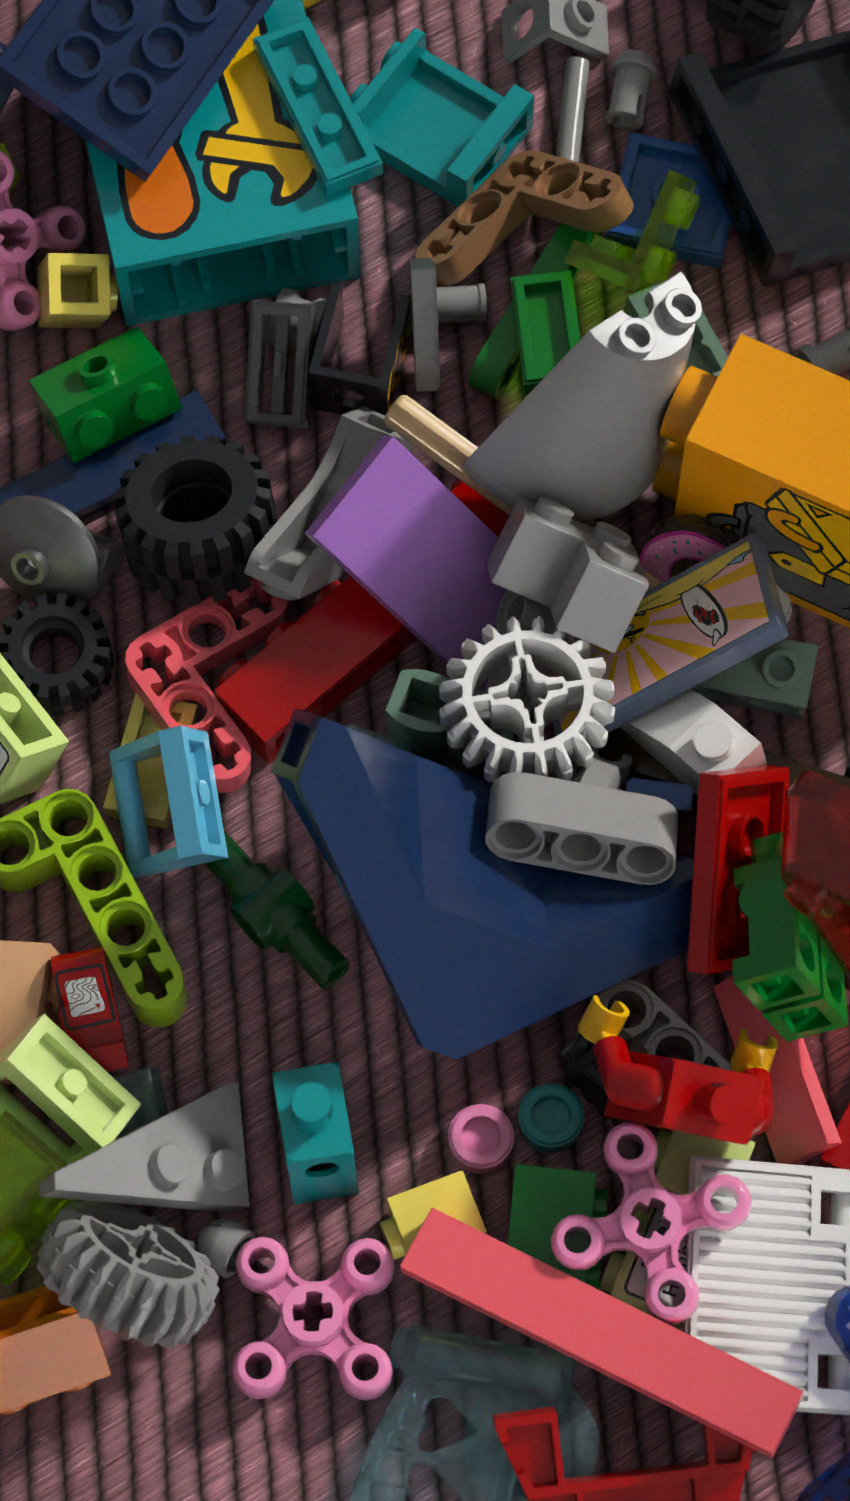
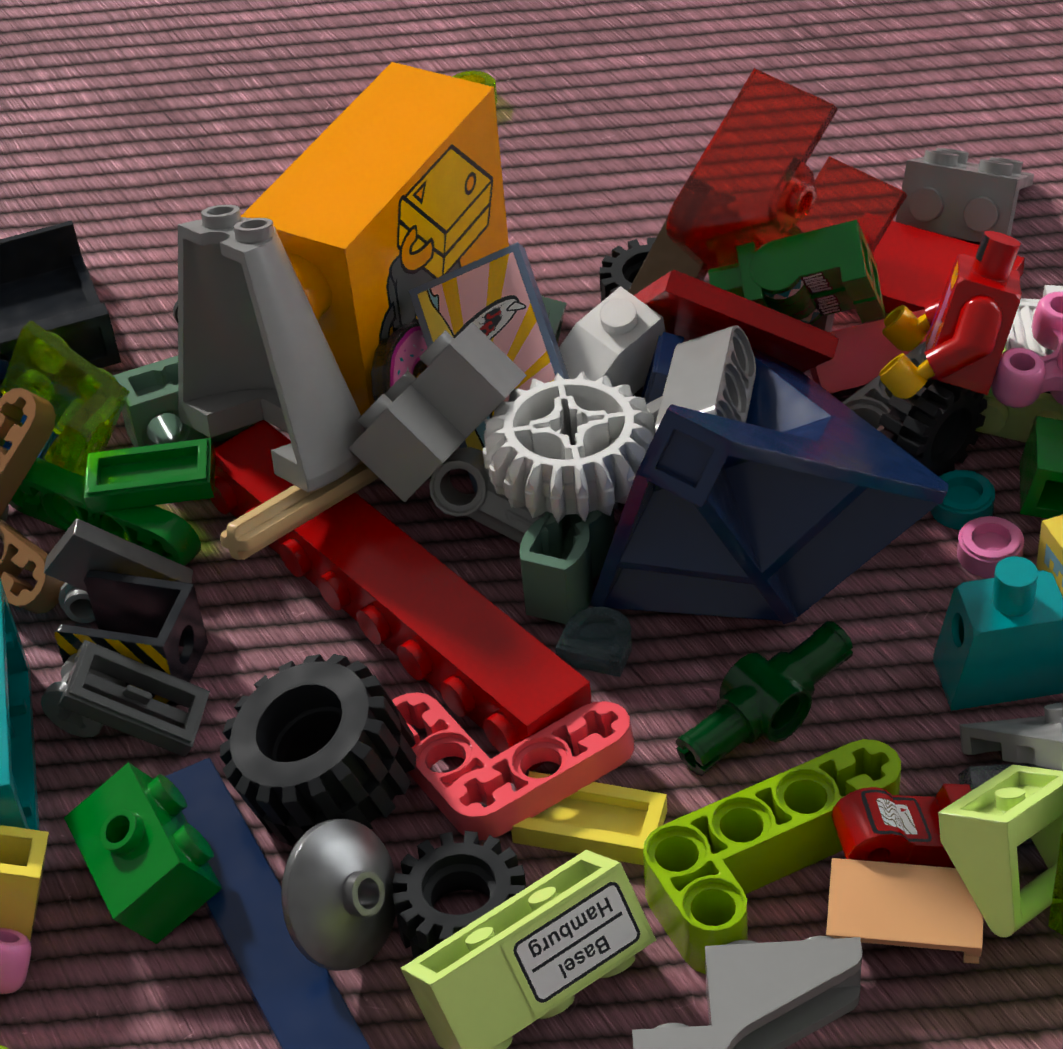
camera: 85 degrees left, 25 degrees down
medium azure tile [109,726,228,878] -> none
light grey arch [244,406,413,600] -> none
medium lavender tile [305,435,508,690] -> none

